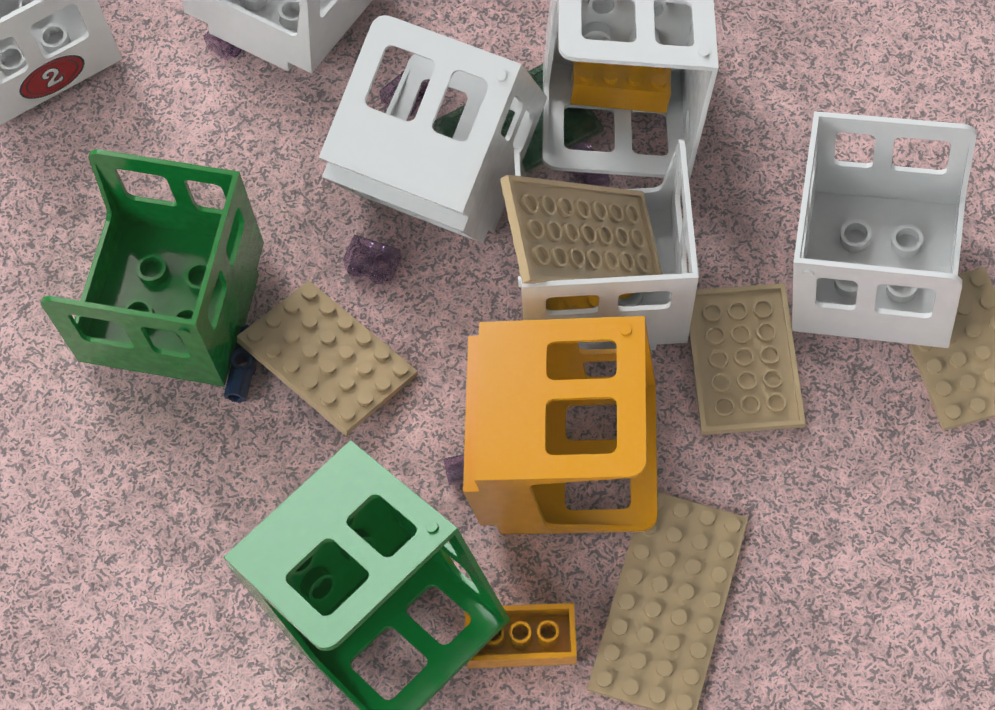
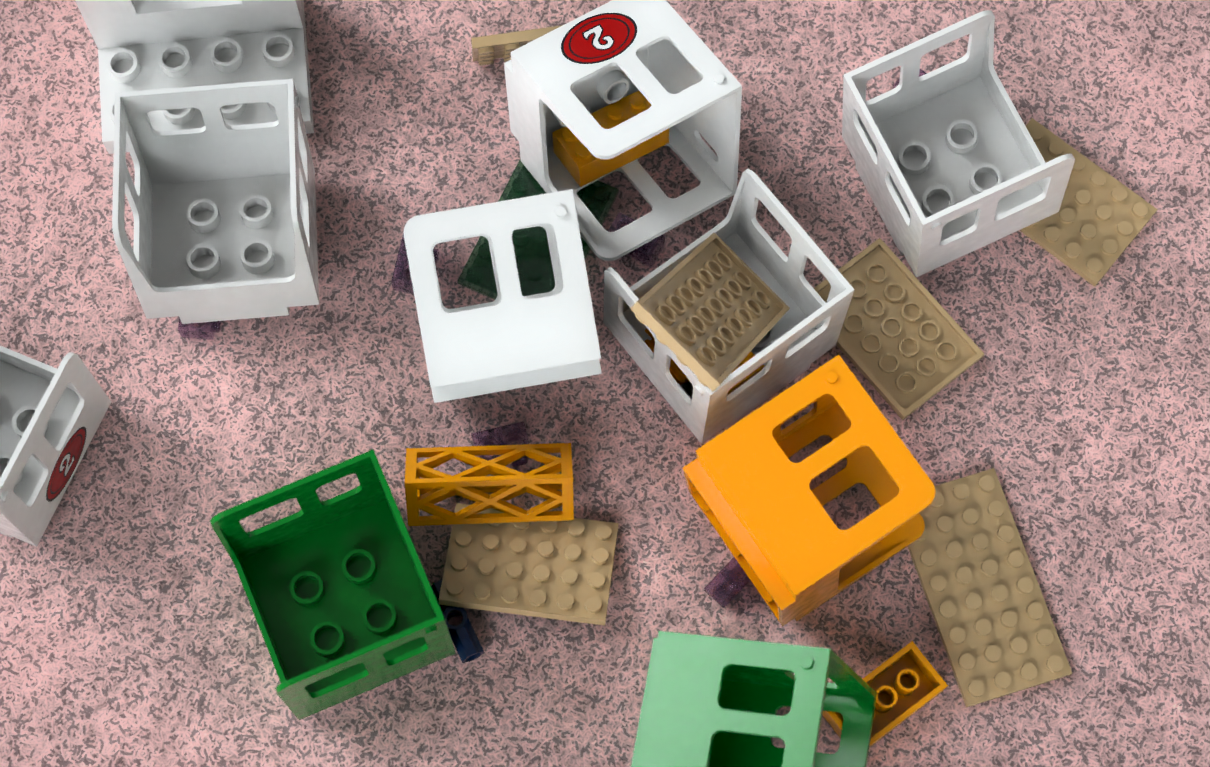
camera: 40 degrees left, 5 degrees up
none -> light orange piece [405,443,574,526]

